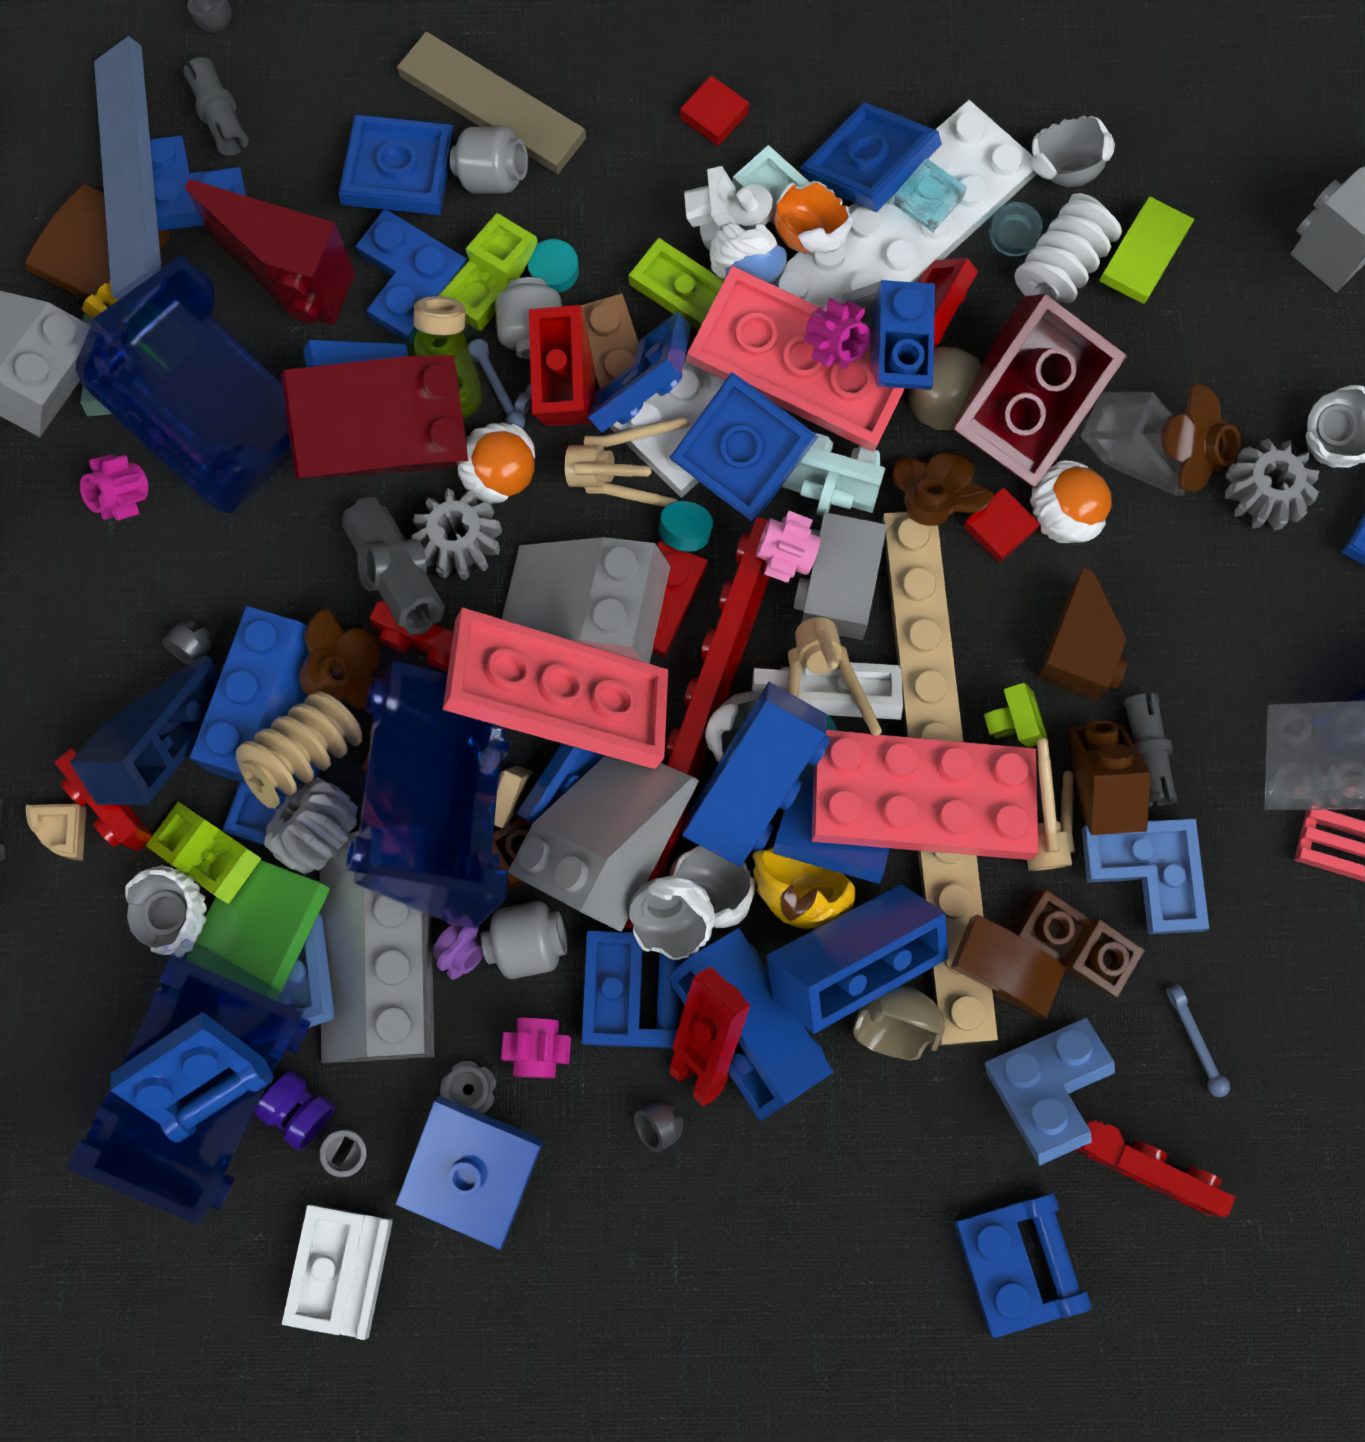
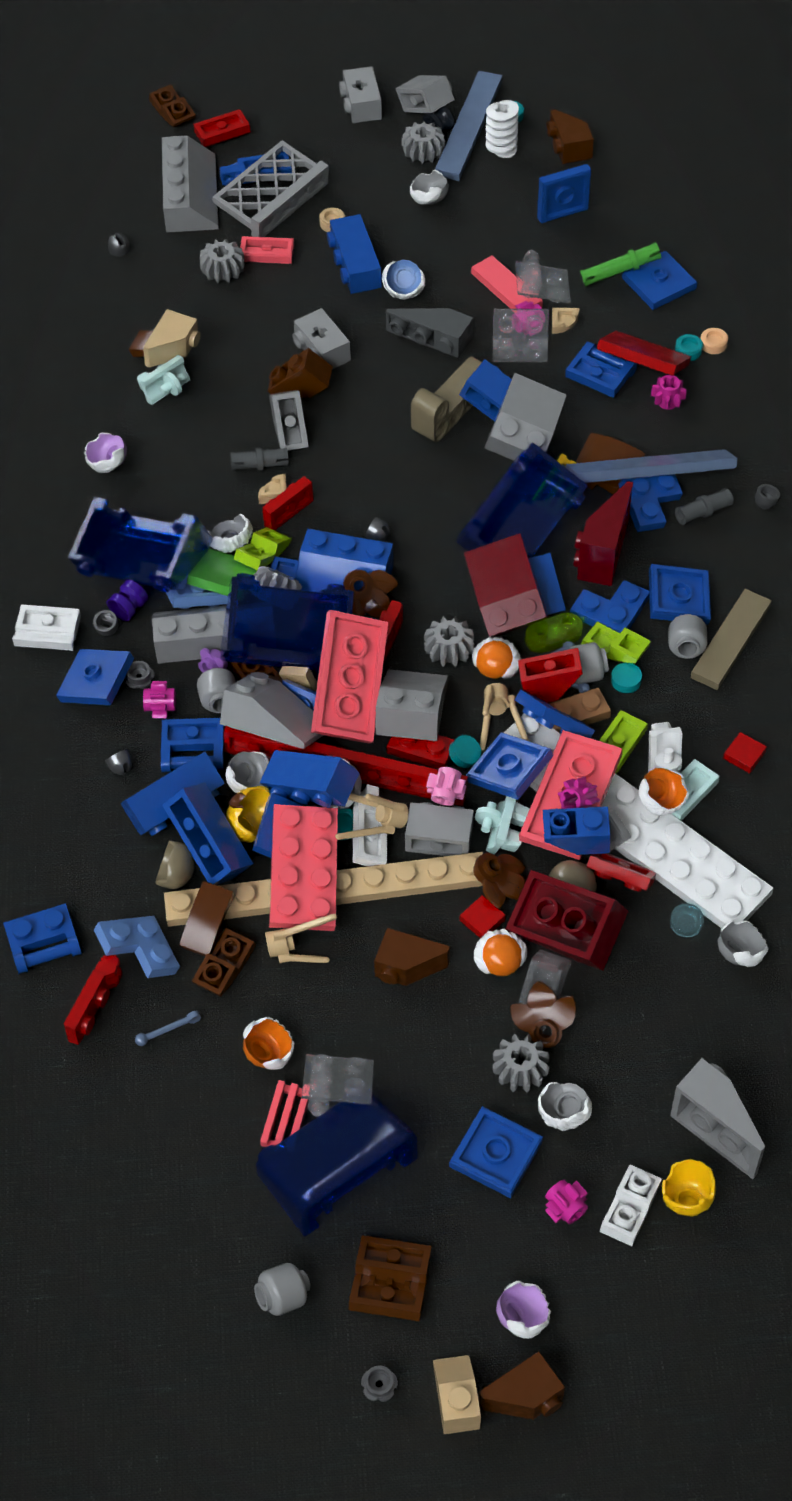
camera: 85 degrees right, 20 degrees down
dark blue slope [70,656,220,805] -> none
dark pink gear [80,454,149,521] -> none
blue plate [110,1012,273,1143] -> none
tan piece [236,692,362,808] -> none
dark grey piece [342,497,445,635] -> none
tan tile [413,296,466,335] -> none
light grey hair [629,876,715,960] -> none
red hinge [669,966,751,1107] -> none
white hair [709,223,787,284] -> none
blue plate [800,102,942,213] -> none
clear light blue plate [893,158,967,233] -> none
lime tile [984,683,1049,748] -> none
white piece [1014,193,1122,304] -> none
reddish brown slope [1068,720,1151,835] -> none
medium blue plate [1081,819,1209,935] -> none
lime slope [1100,196,1195,305] -> none
dark grey pin [1123,693,1178,807] -> none
none -> orange hair [243,1017,295,1070]

